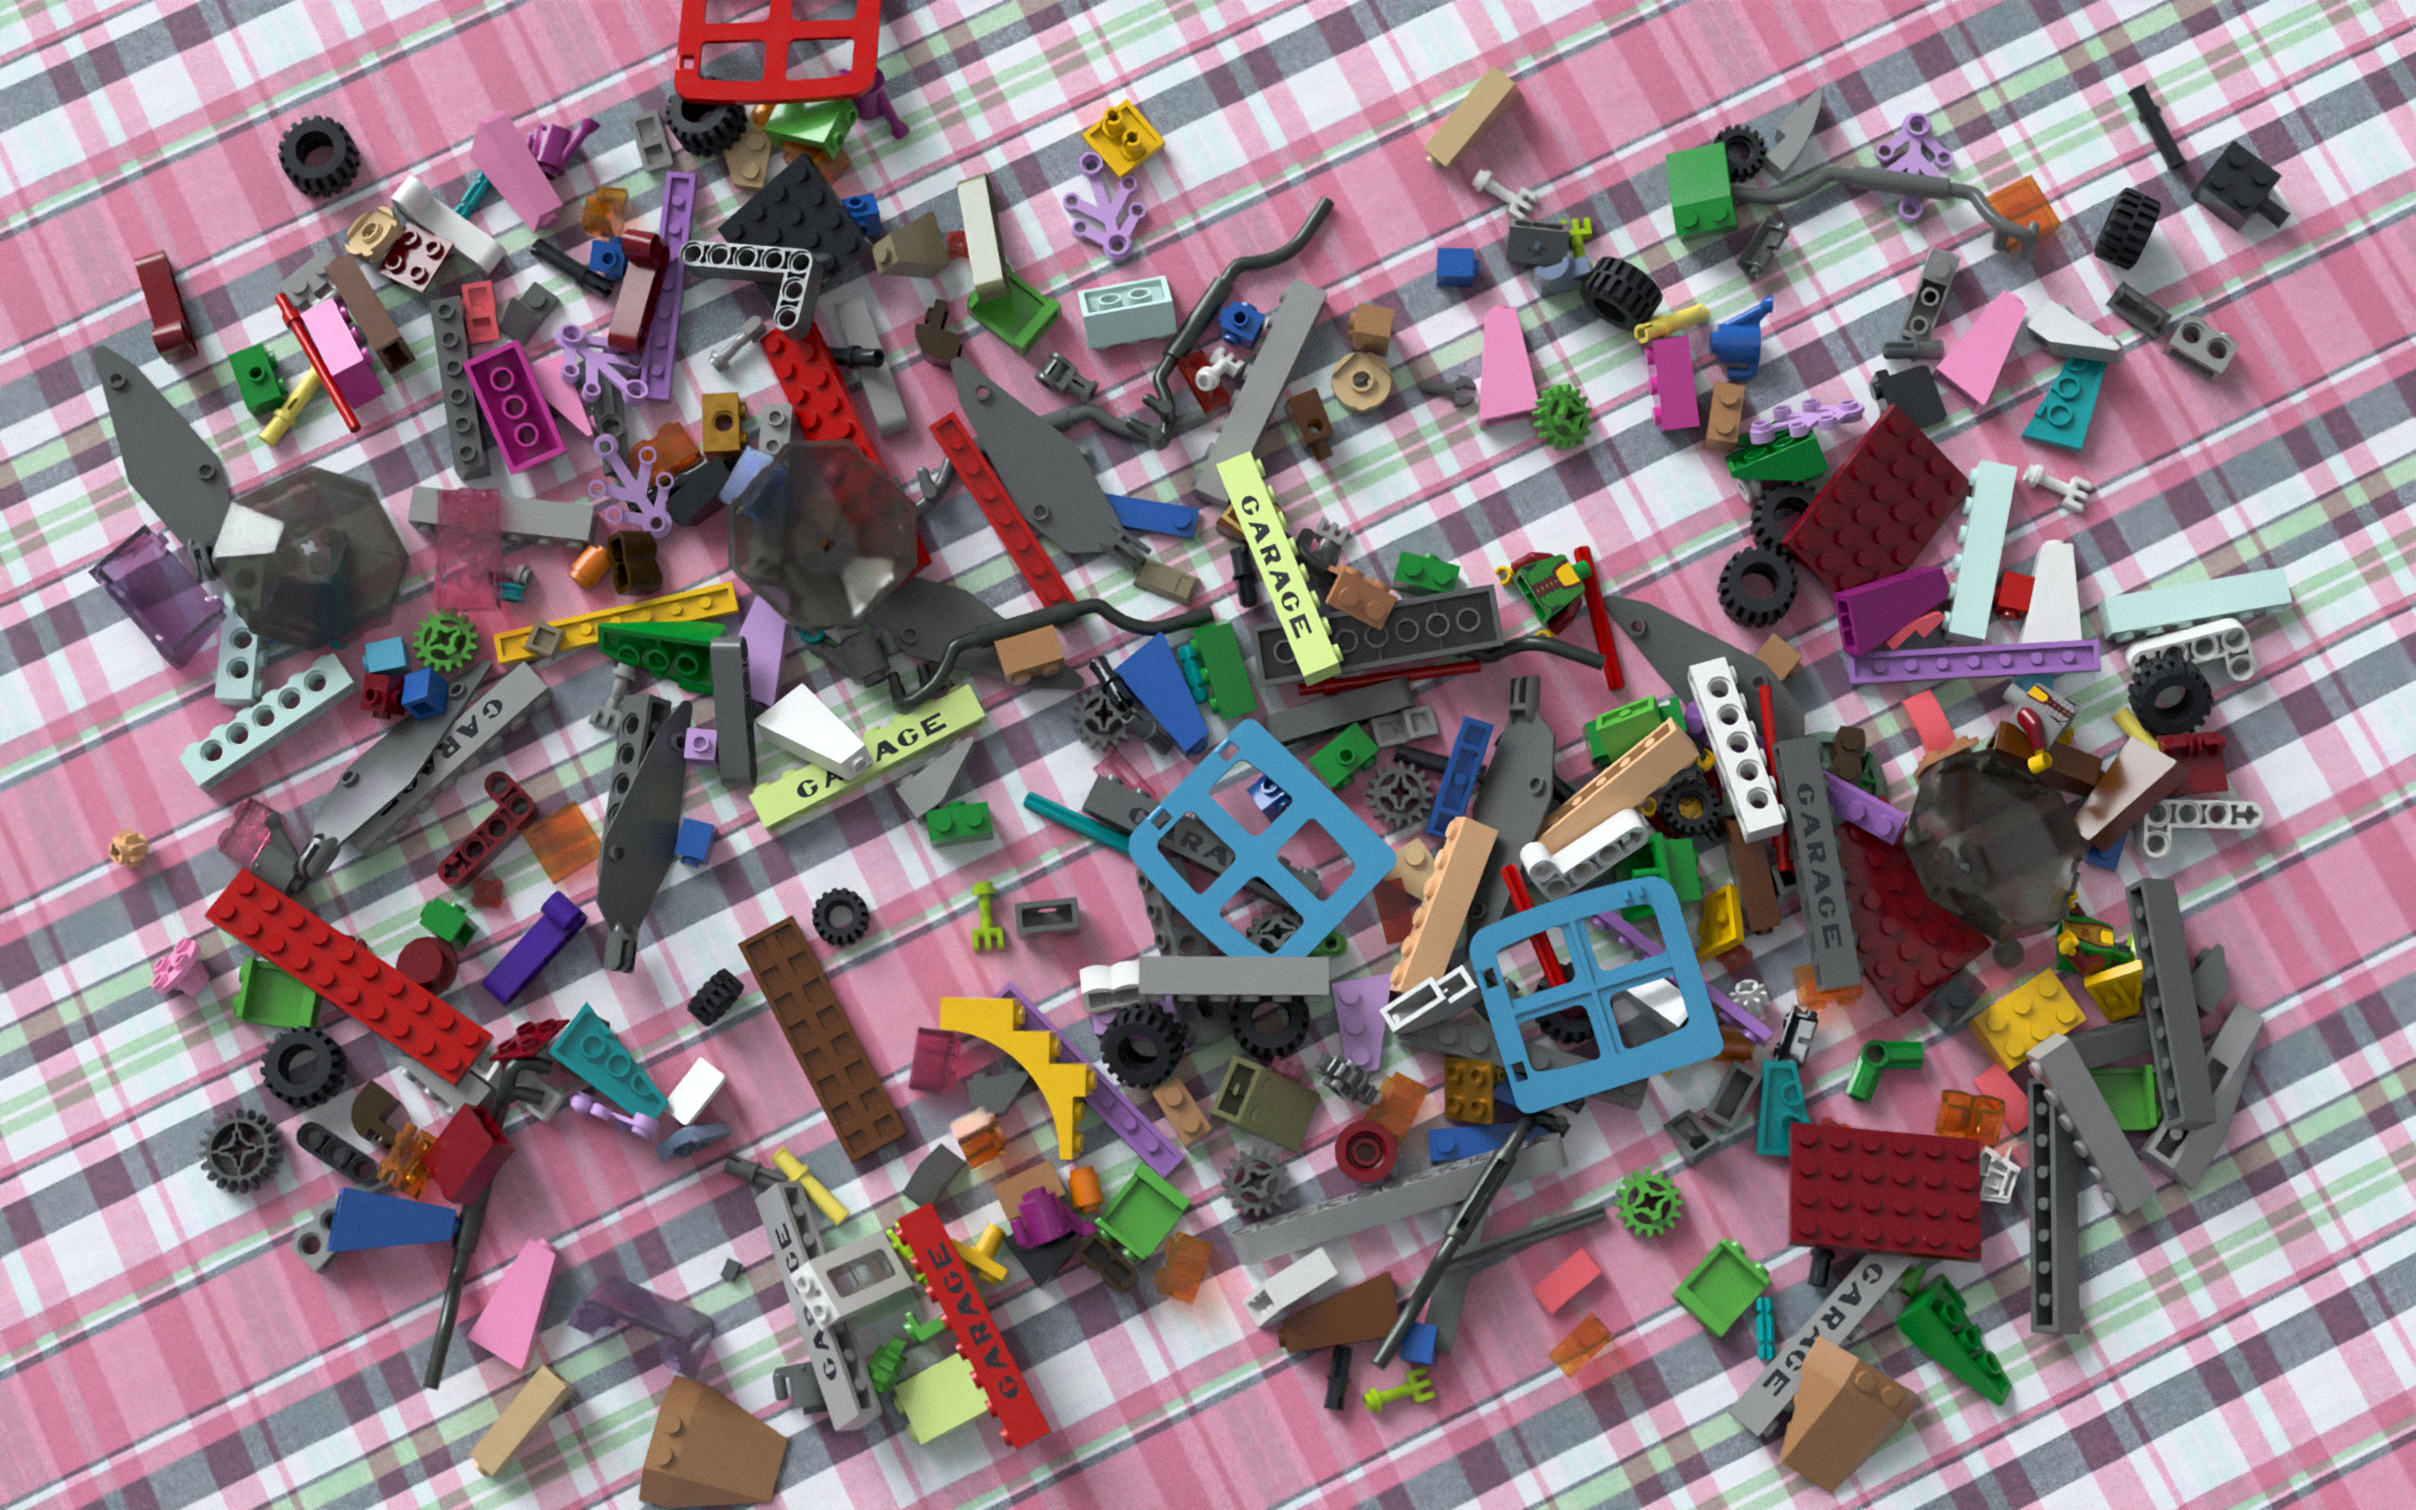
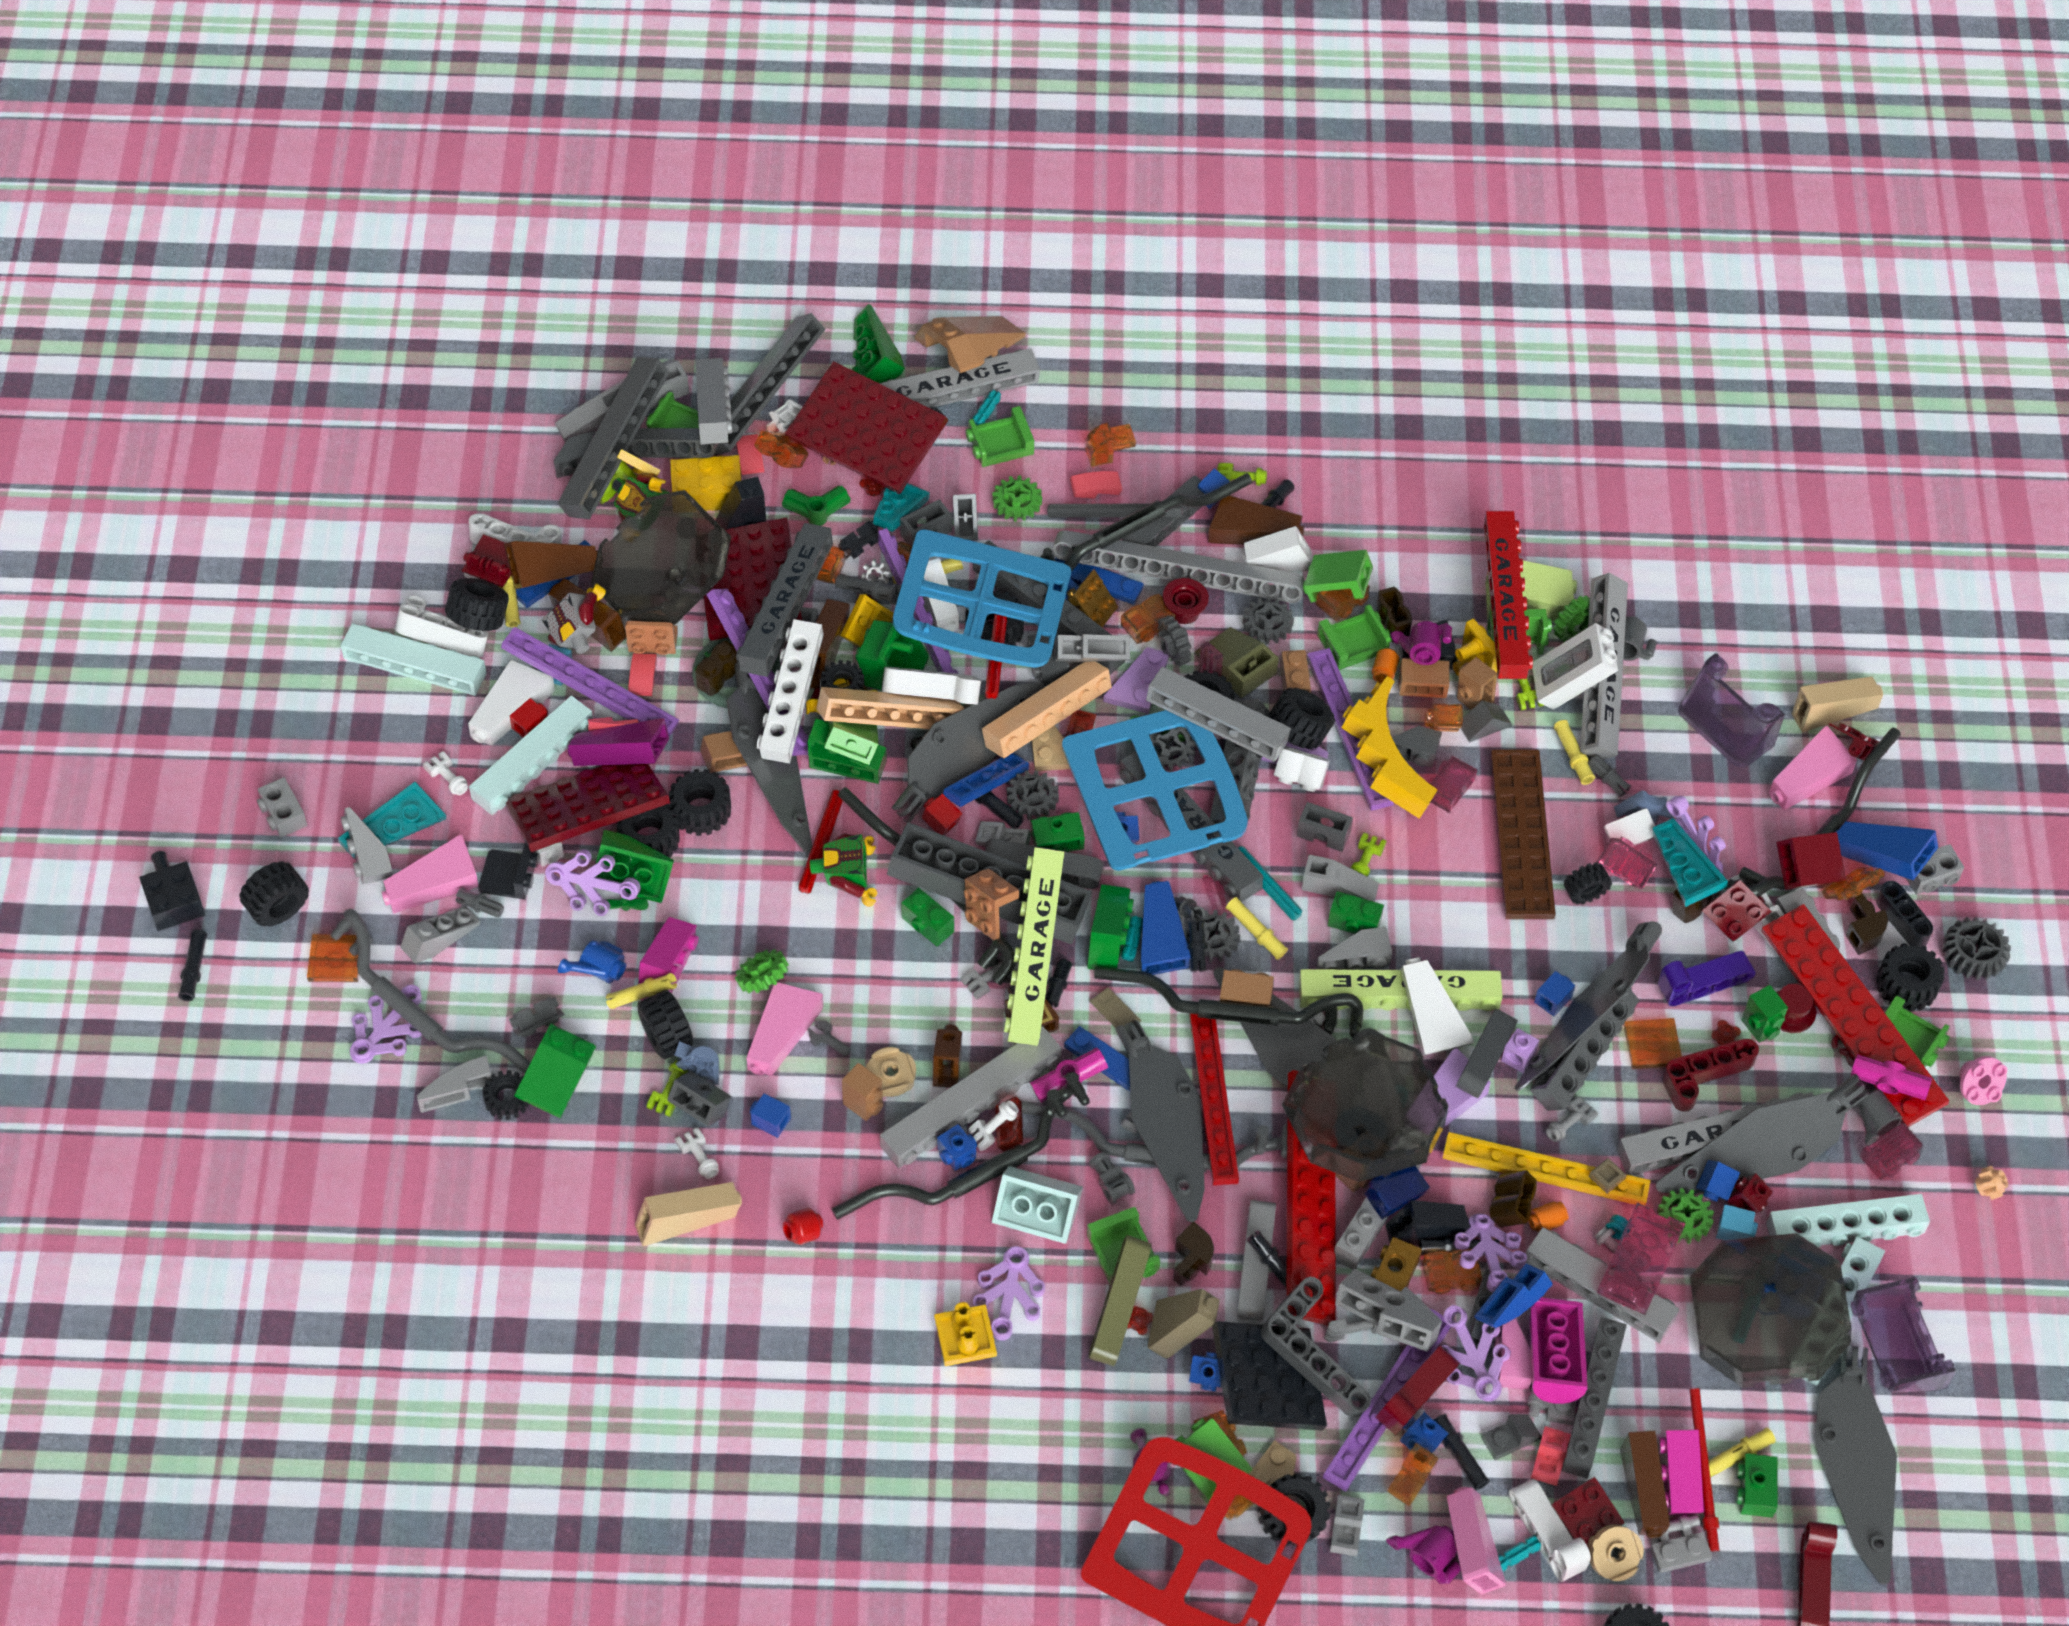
camera: 155 degrees left, 20 degrees down
green wedge [598,621,727,695] -> none
medium nougat wedge [639,1375,789,1508] -> none
dark grey piece [720,1258,743,1282] -> none
black tyre [812,888,870,947] -> none
medium nougat brick [1703,381,1745,454] -> none
red bar [1759,685,1791,872] -> none
dark grey hinge [2105,282,2172,339] -> none
none -> red head [783,1208,823,1245]
none -> dark grey pin [835,574,901,605]
none -> red brick [921,794,963,835]
none -> dark pink piece [1030,1048,1108,1103]
none -> light yellow pin [1225,897,1288,960]
none -> light grey slope [1302,854,1379,902]
none -> bright green panel [1303,549,1373,602]
none -> light grey brick [1335,1269,1442,1351]
none -> medium nougat brick [1457,657,1497,710]
none -> blue slope [1474,1263,1553,1328]
none -> clear pink brick [1597,837,1658,890]
none -> dark red hinge [1828,722,1887,760]
none -> dark pink piece [1850,1055,1932,1100]

